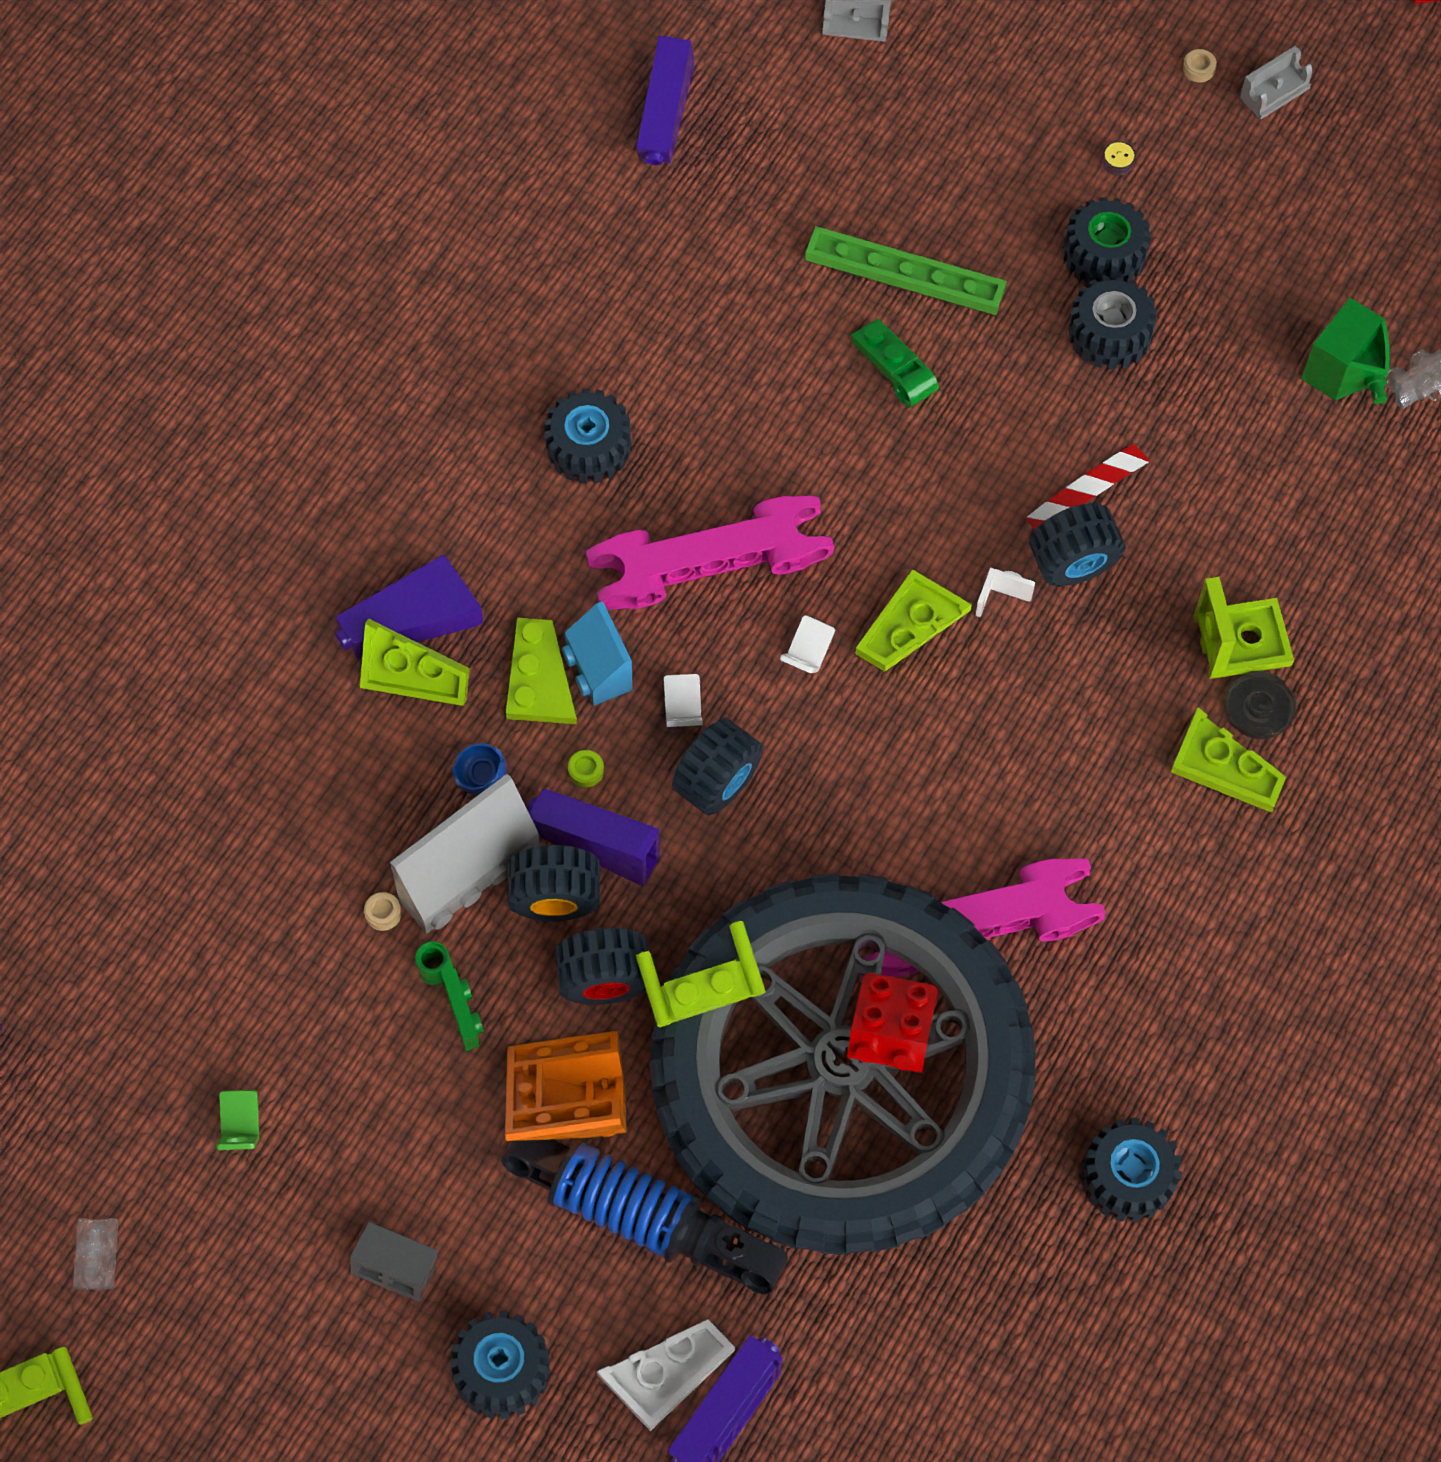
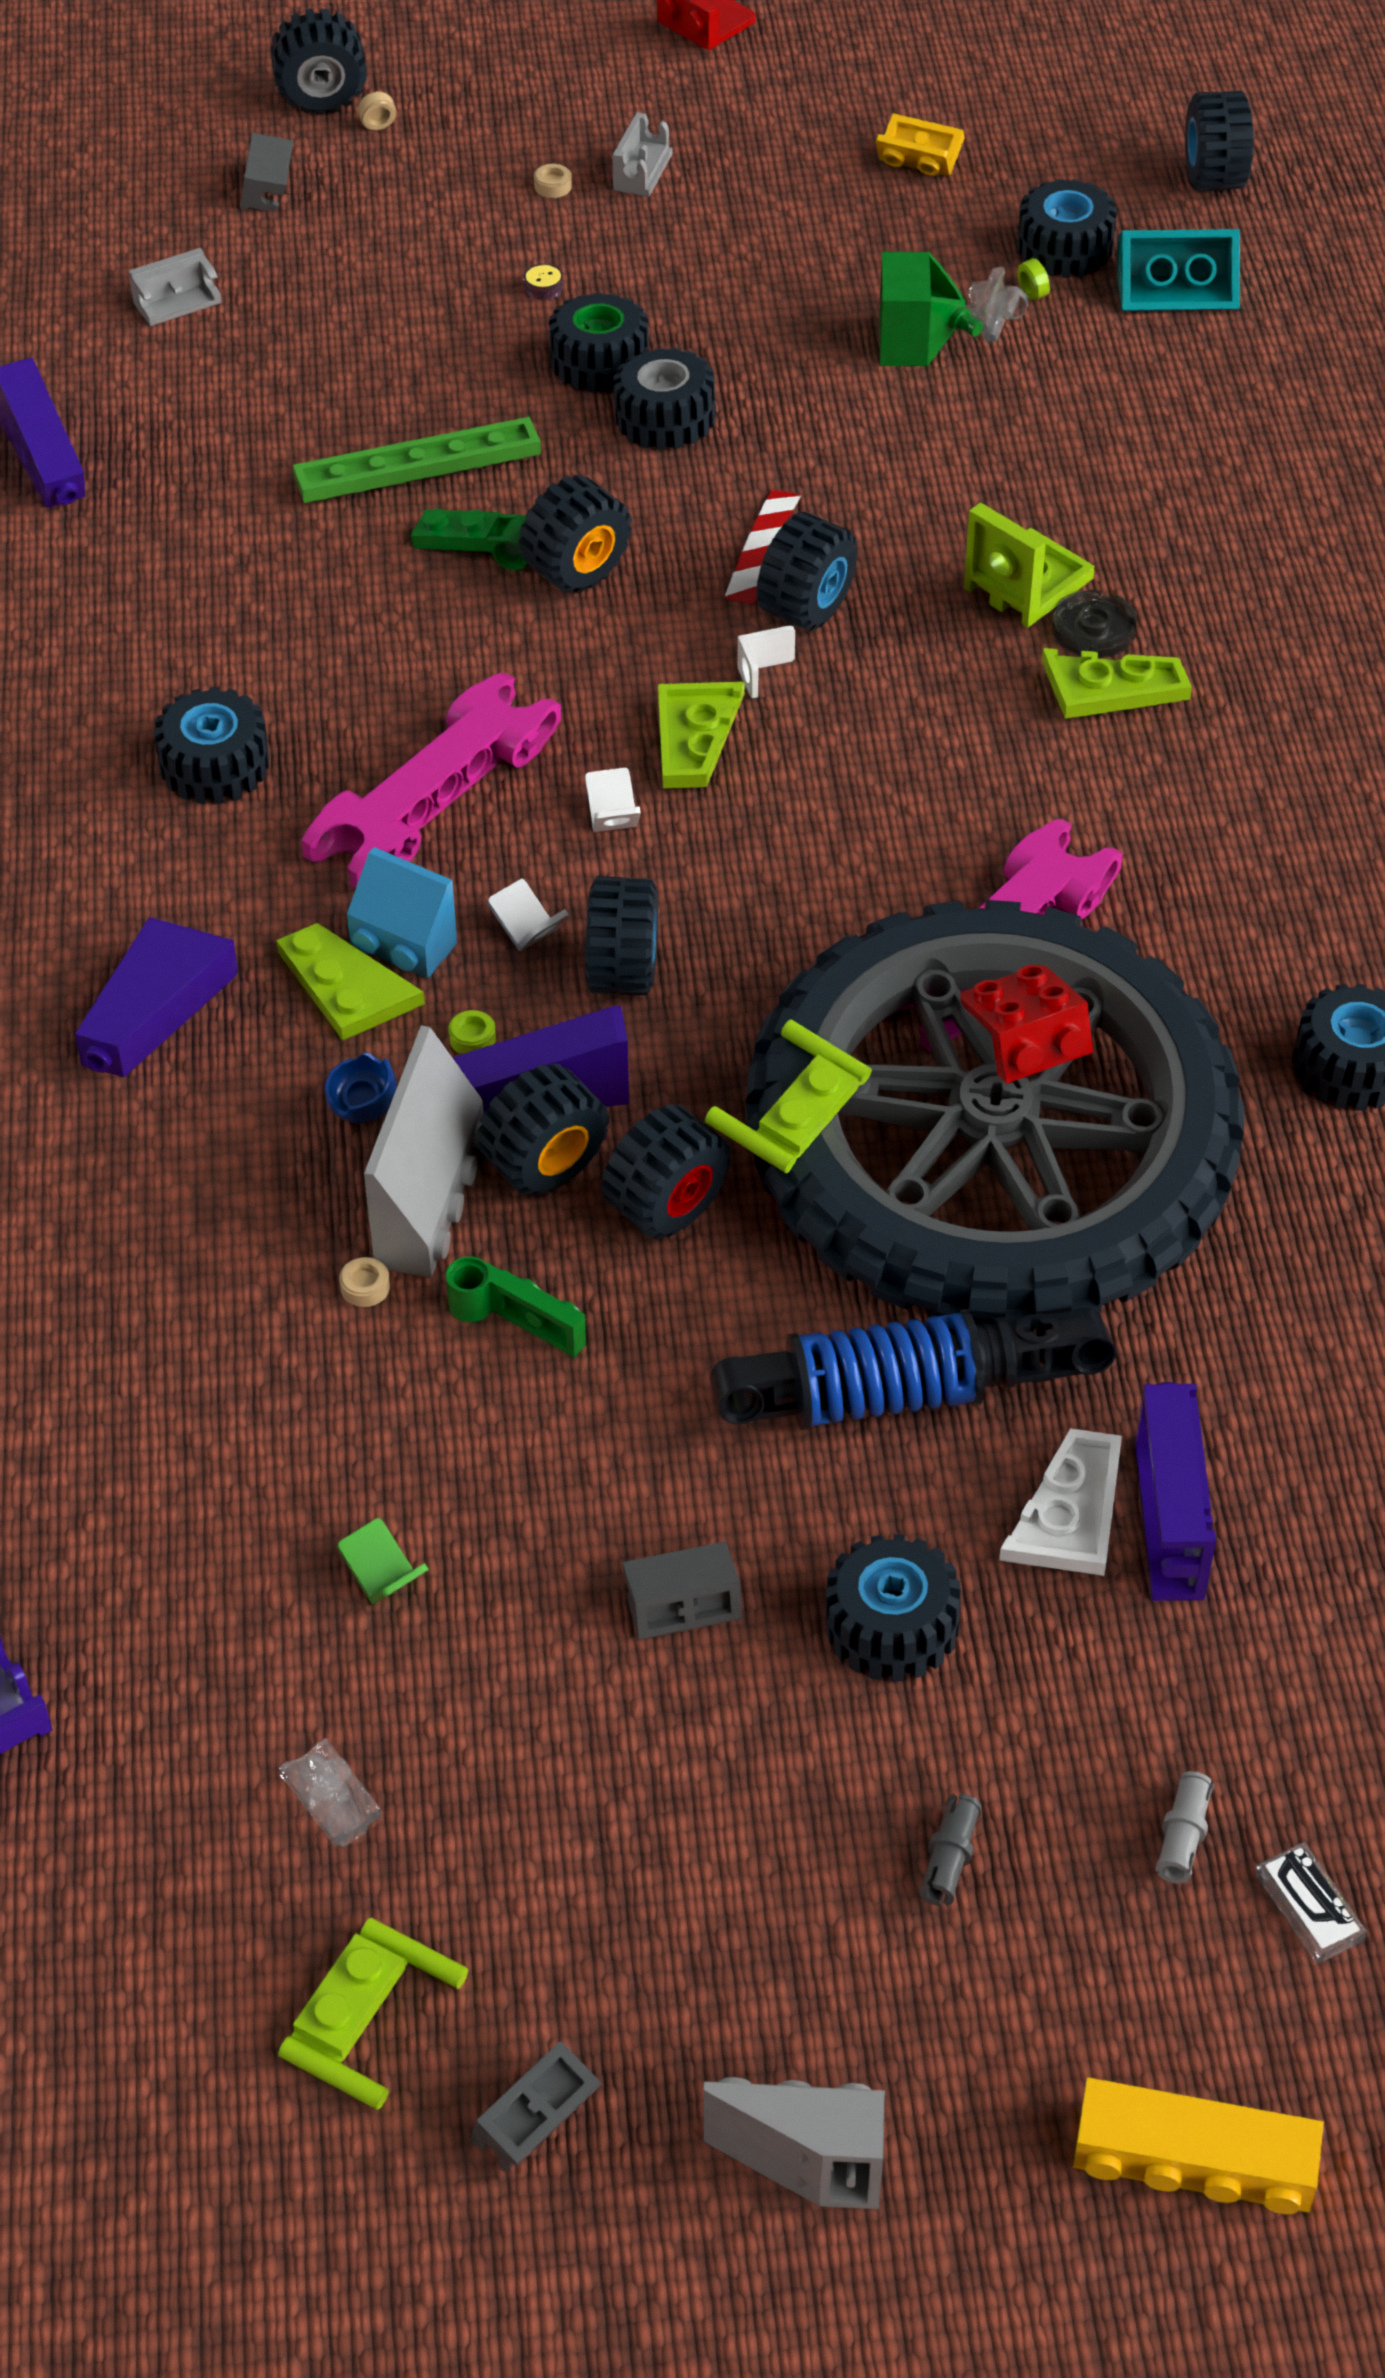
camera: 35 degrees left, 15 degrees down
lime wing [360,618,470,706] -> none
orange slope [505,1031,626,1141] -> none
none -> black wheel [518,475,632,593]

